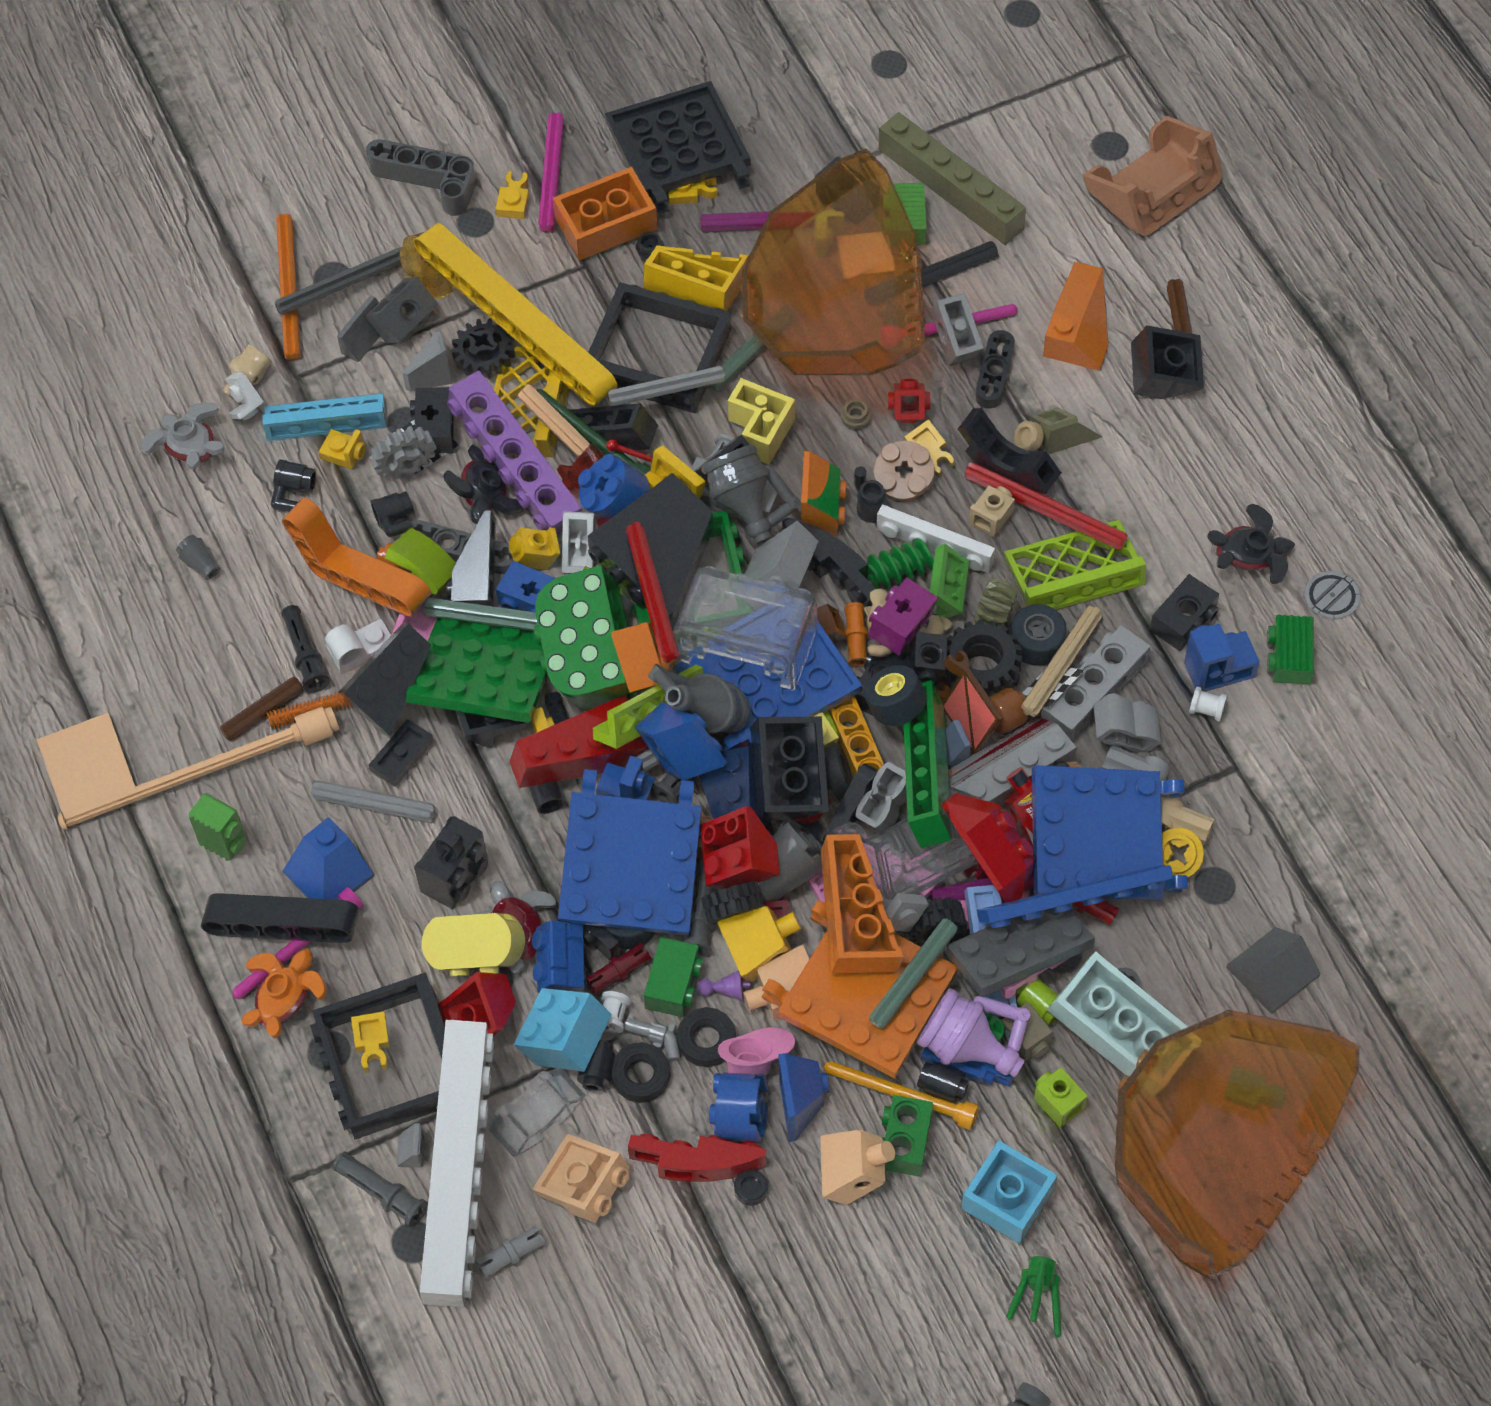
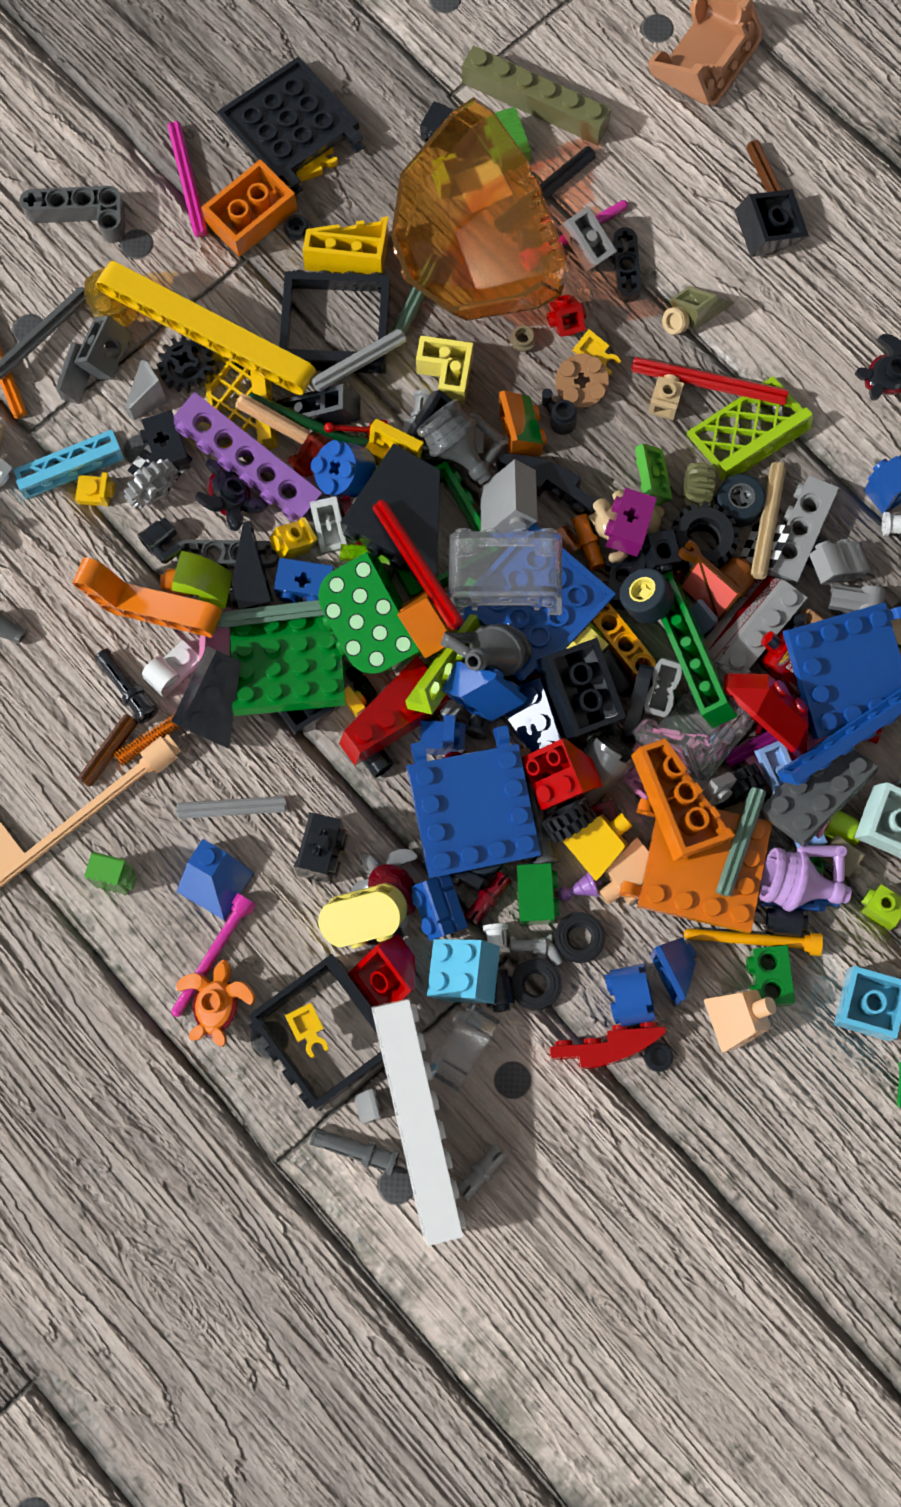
camera: 15 degrees left, 15 degrees up
black beam [201,893,360,943] -> none
black piece [271,459,316,512] -> none
black plate [369,719,433,786] -> none
yellow plate [495,171,529,219] -> none
light nougat plate [532,1133,630,1223] -> none
magenta axle [700,210,815,231] -> none
bright pink piece [718,1027,795,1076] -> none
green piece [867,538,934,590] -> none
white plate [877,504,995,573] -> none
black arch [958,408,1062,494] -> none
orange wedge [1043,261,1108,371] -> none
black brick [1150,574,1219,651] -> none

